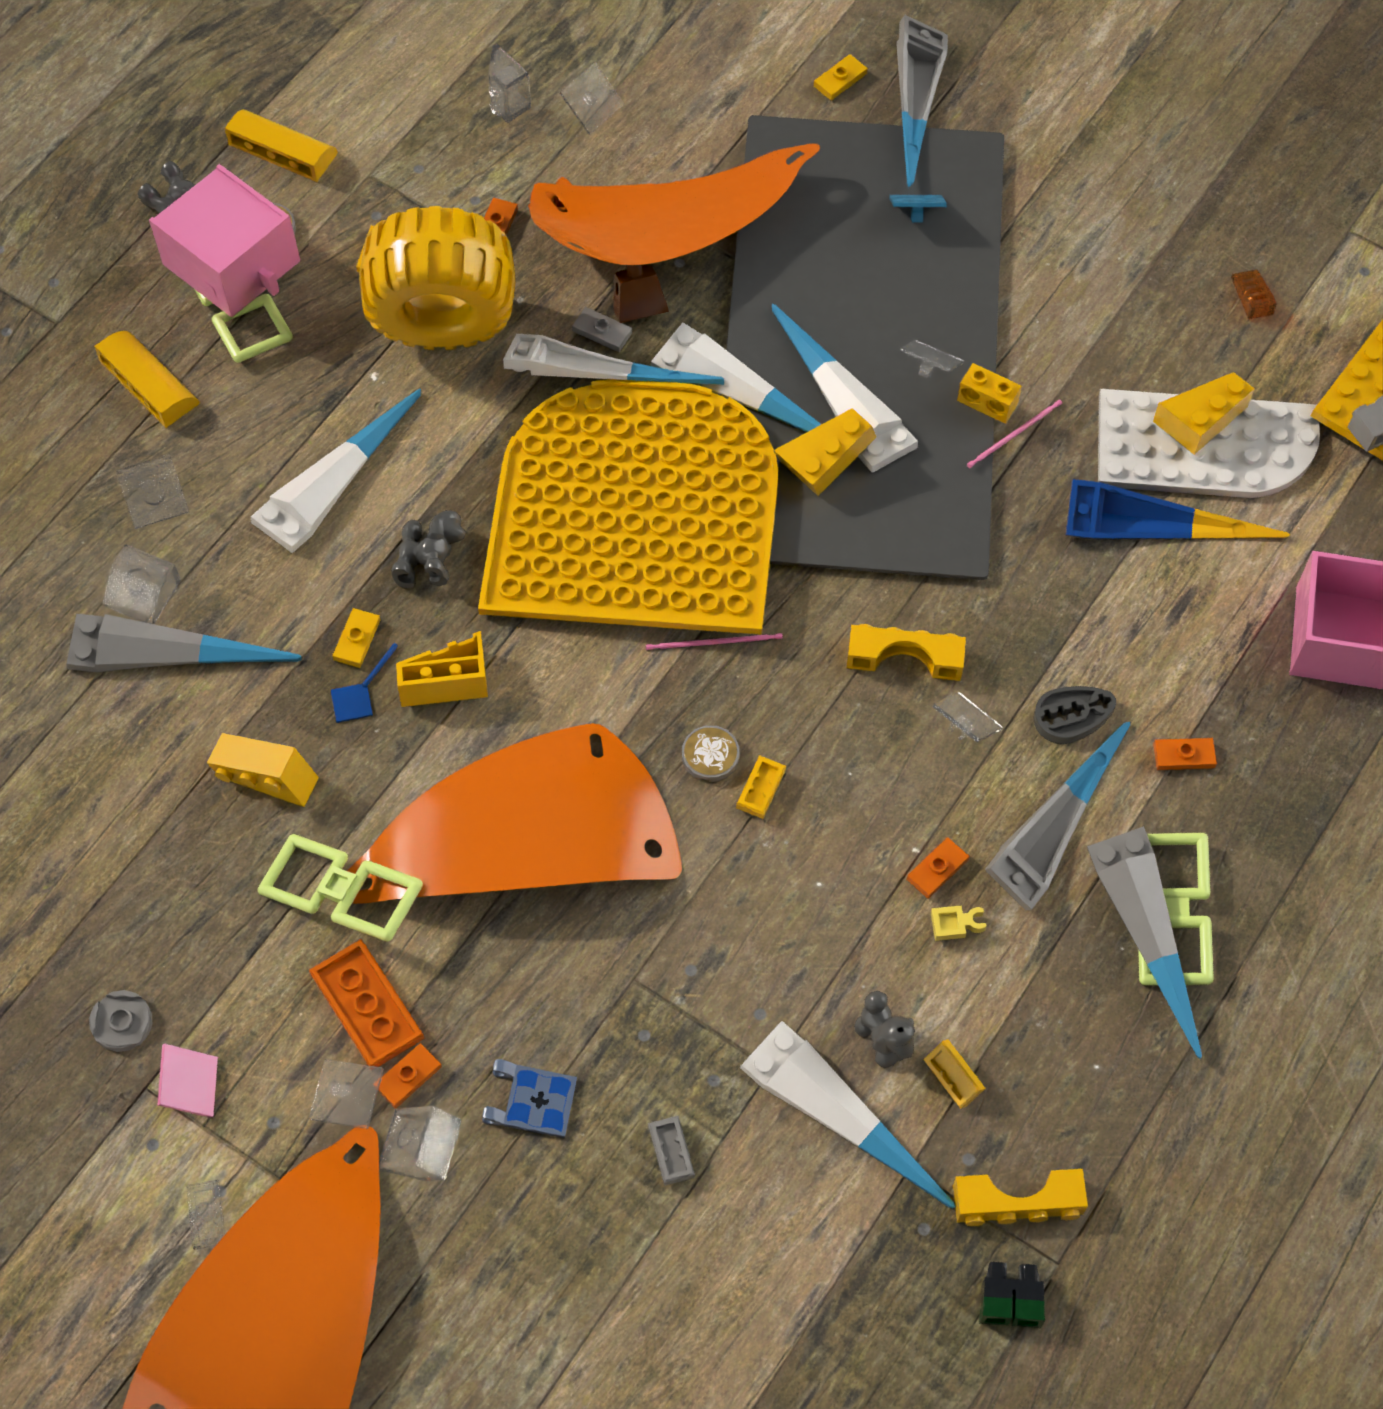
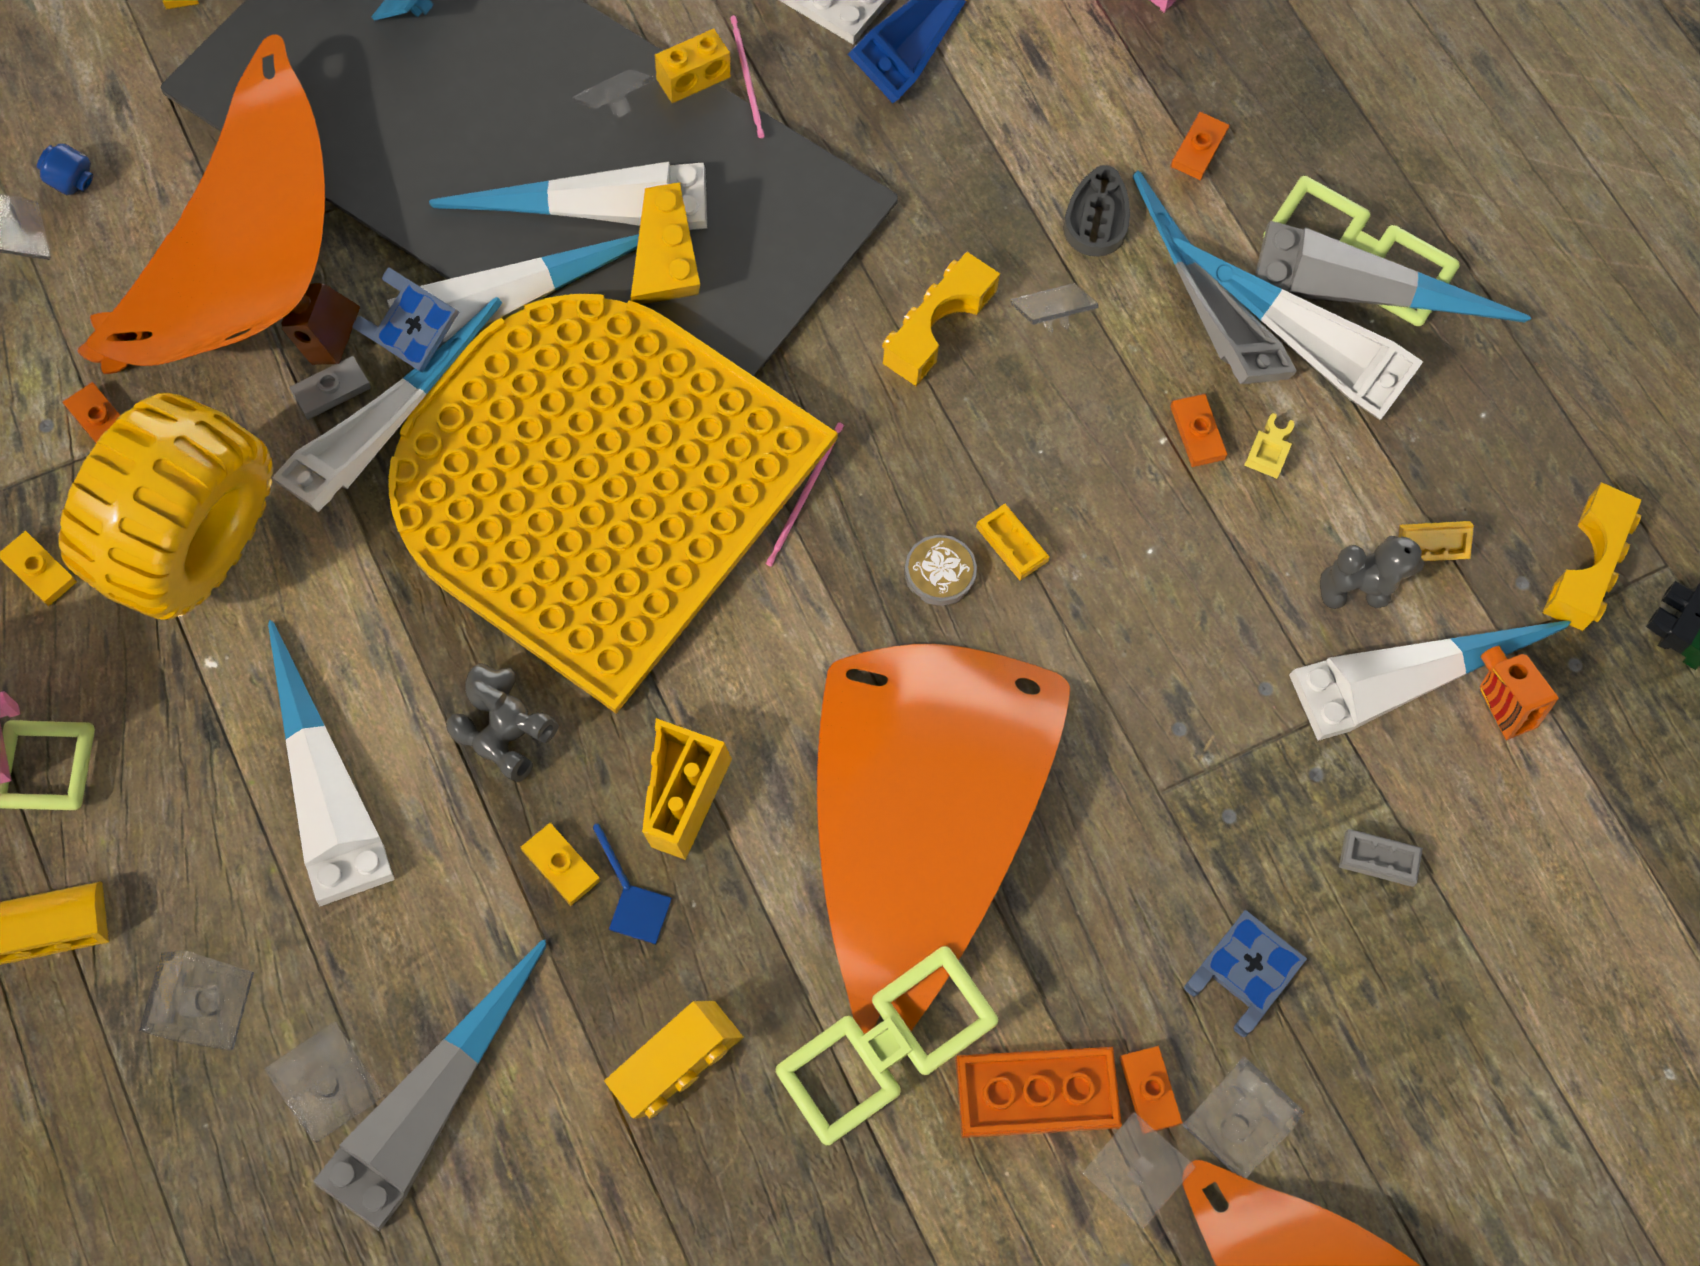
camera: 65 degrees left, 5 degrees up
none -> blue head [37,143,94,195]
none -> sand blue flag [352,268,459,373]
none -> white plate [1173,238,1423,420]
none -> orange torso [1480,646,1559,741]

